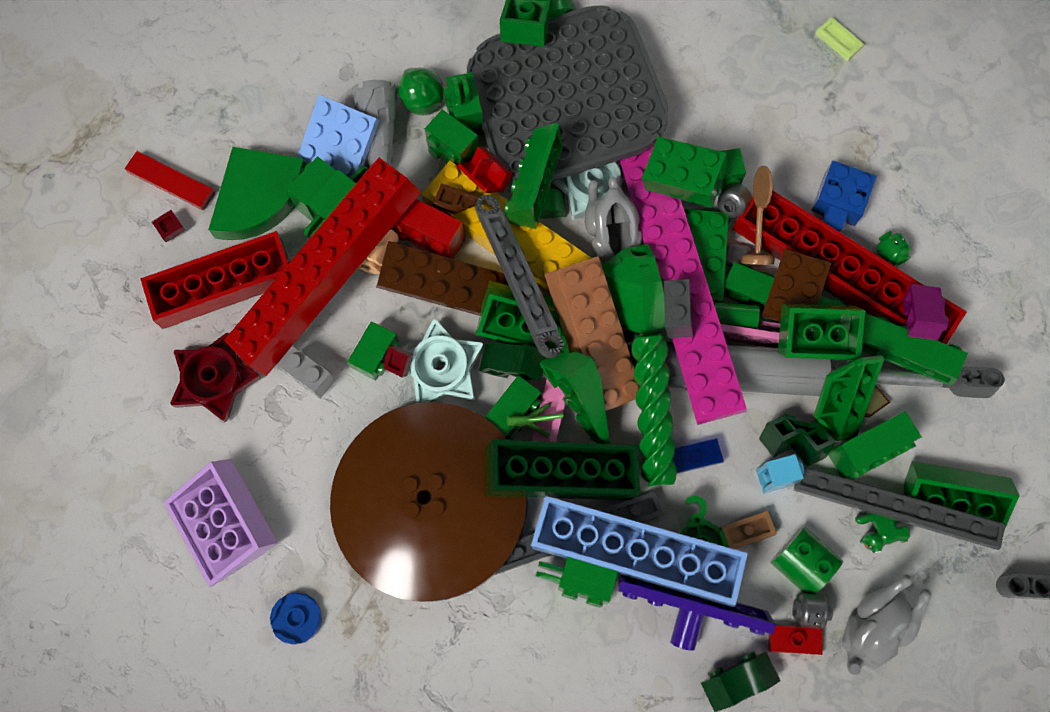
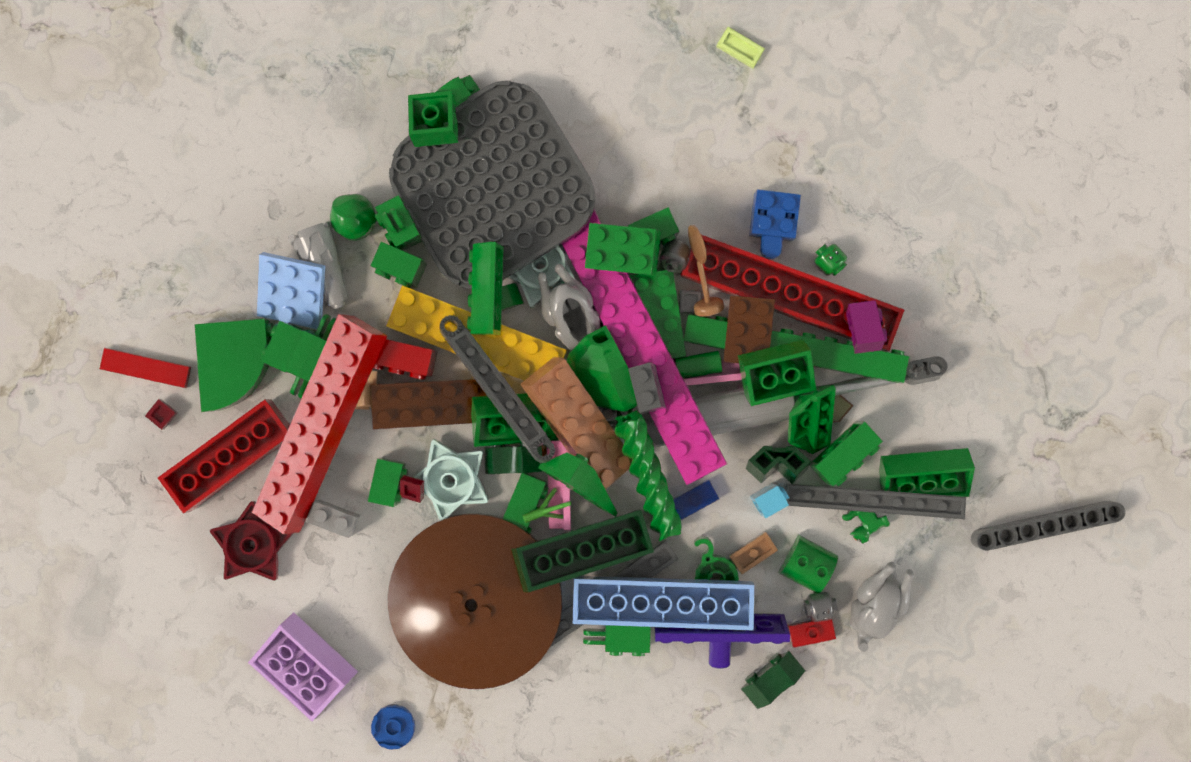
camera: 15 degrees left, 15 degrees up
reddish brown tile [432,183,480,214] -> none
red panel [457,147,513,193] -> none

